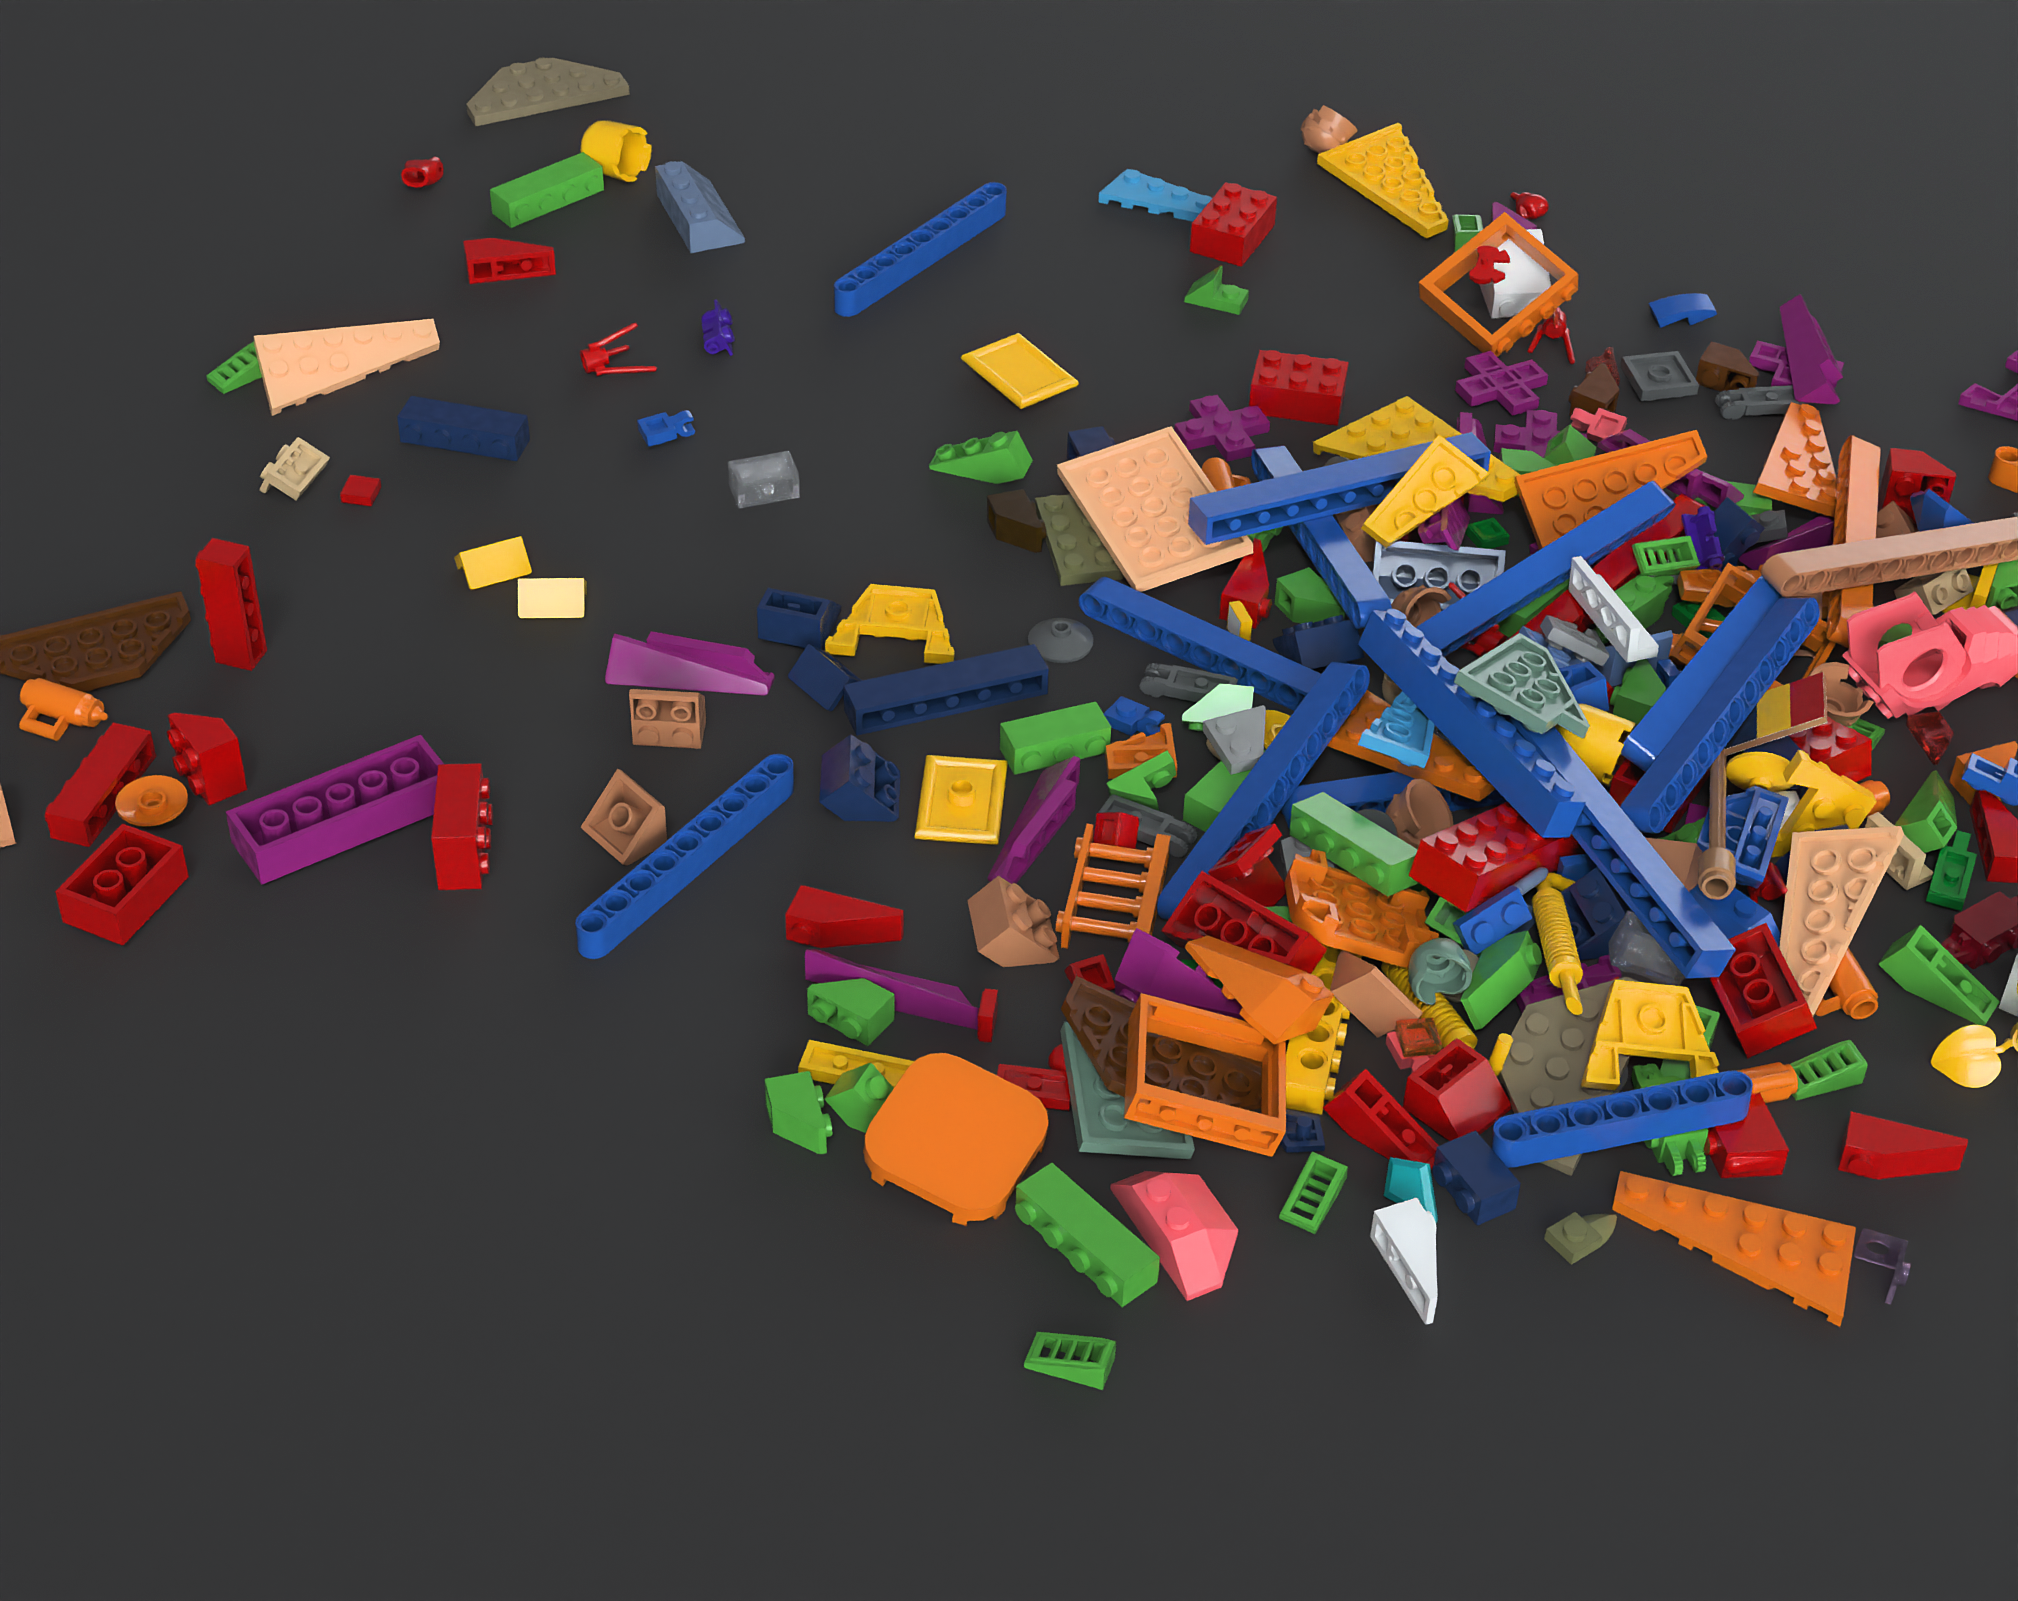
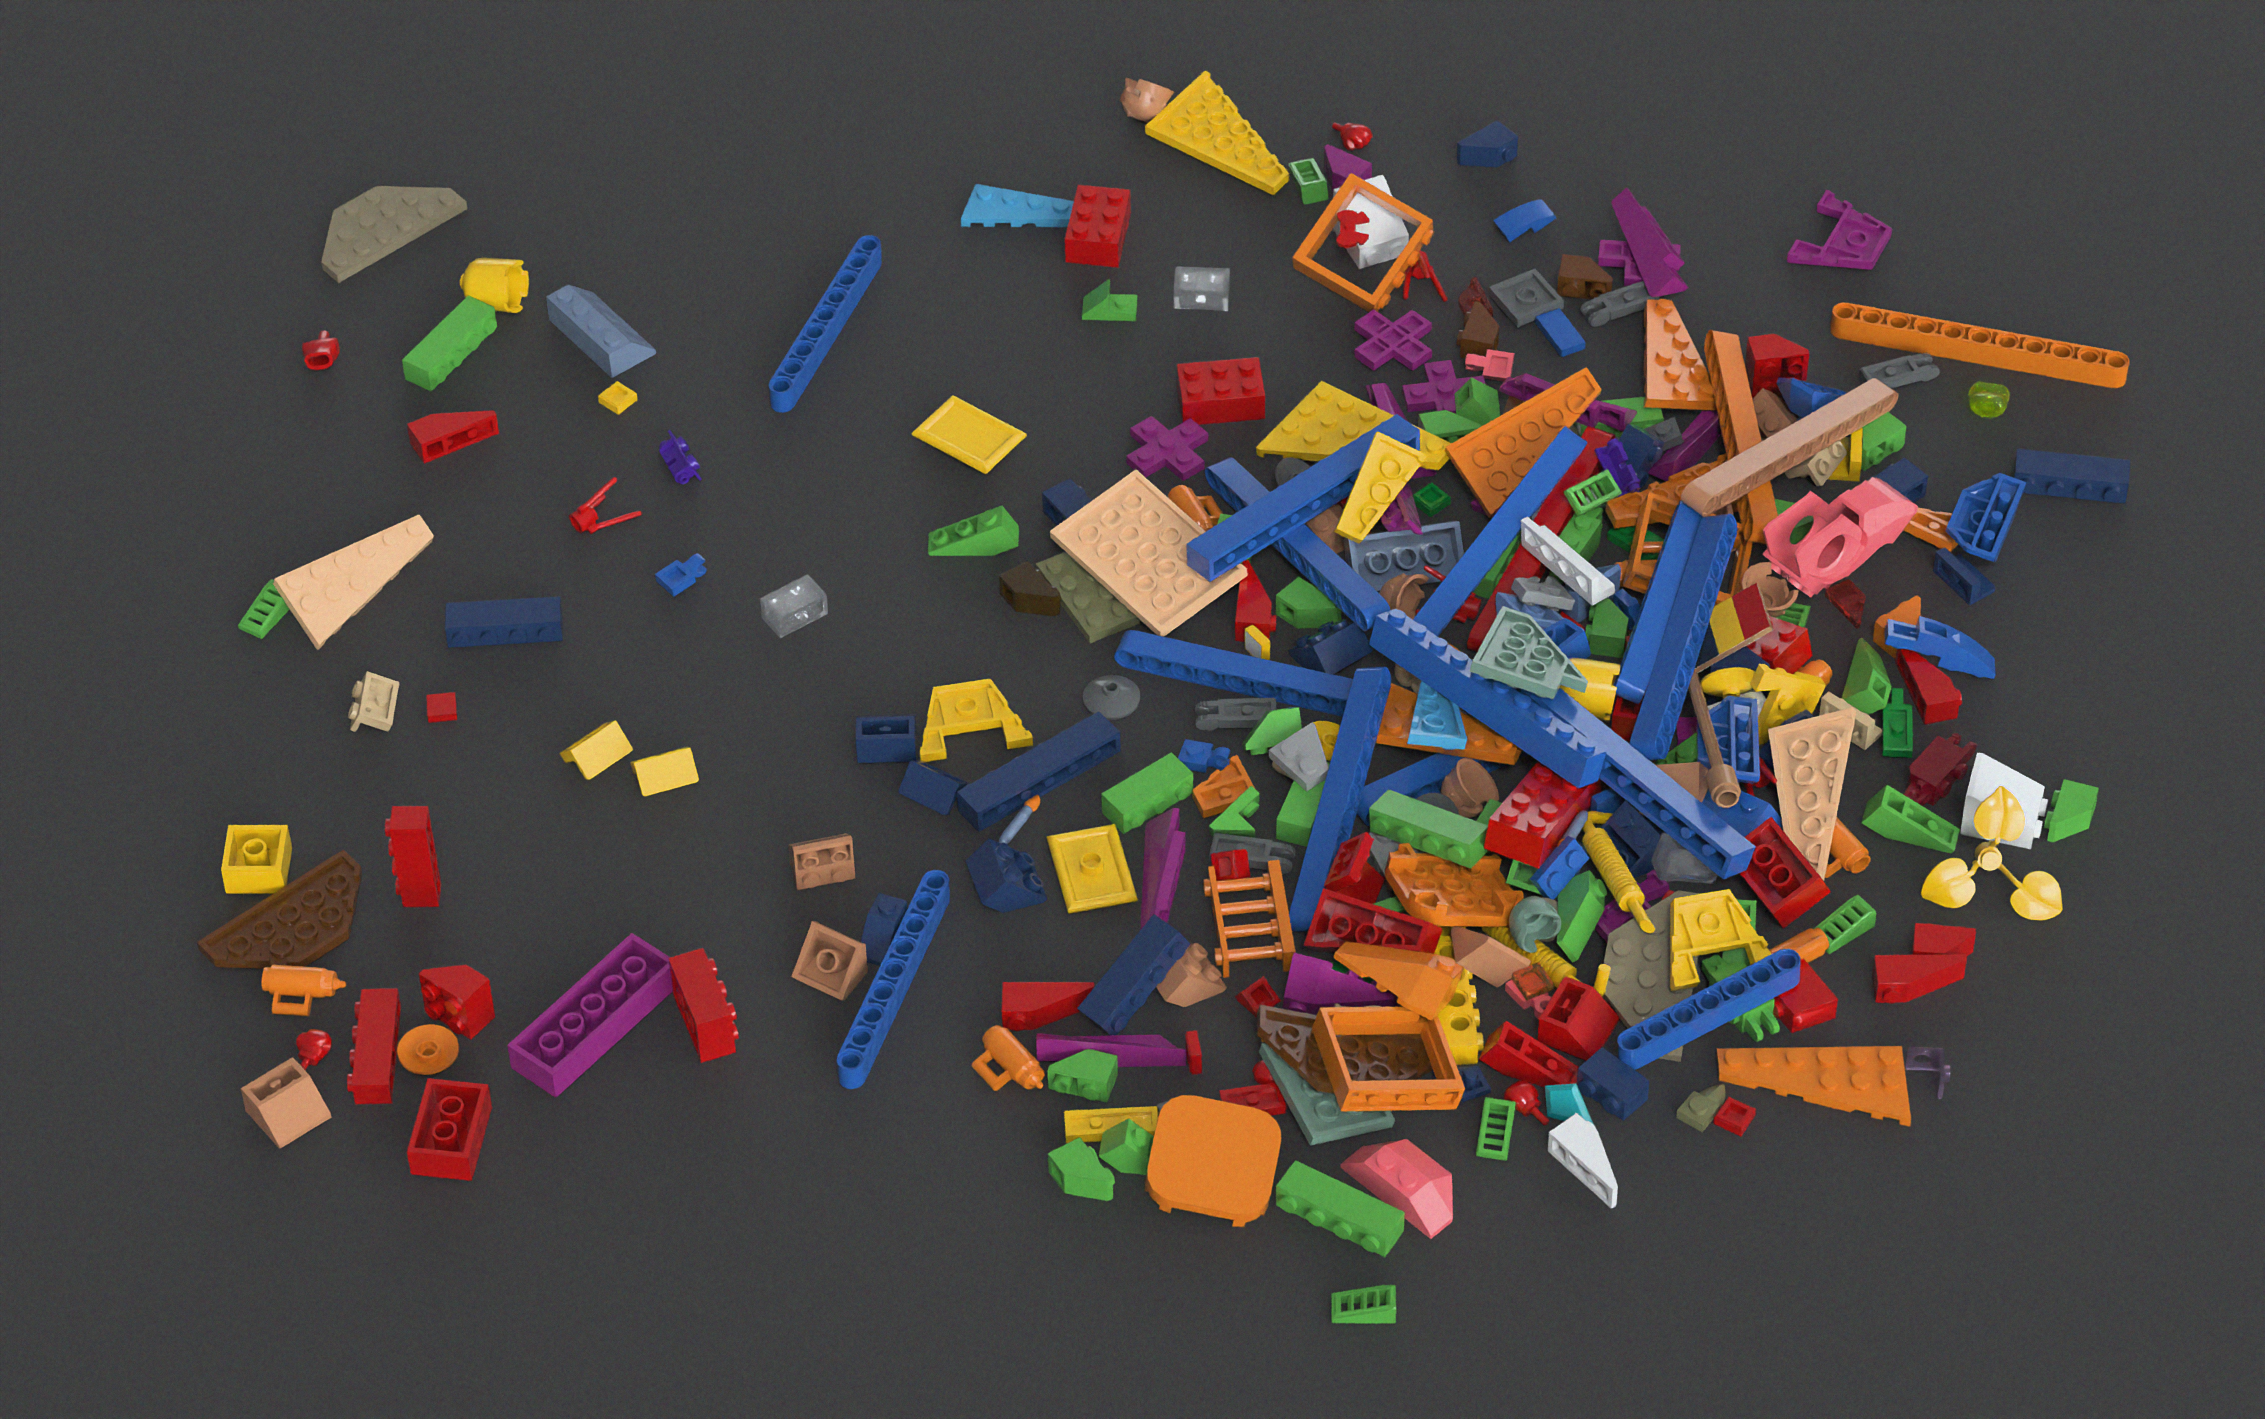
camera: 15 degrees left, 5 degrees up
magenta wedge [605,631,775,696] -> none
none -> yellow brick [221,825,292,894]
none -> red piece [296,1029,332,1070]
none -> yellow tile [598,381,637,415]
none -> dark blue slope [861,893,907,966]
none -> orange piece [972,1025,1045,1091]
none -> sand blue piece [999,795,1040,844]
none -> dark blue brick [1077,914,1190,1036]
none -> clear brick [1174,266,1230,311]
none -> dark blue slope [1457,120,1518,168]
none -> red piece [1503,1080,1550,1126]
none -> blue tile [1535,308,1586,357]
none -> red tile [1714,1097,1756,1137]
none -> red slope [1912,923,1976,956]

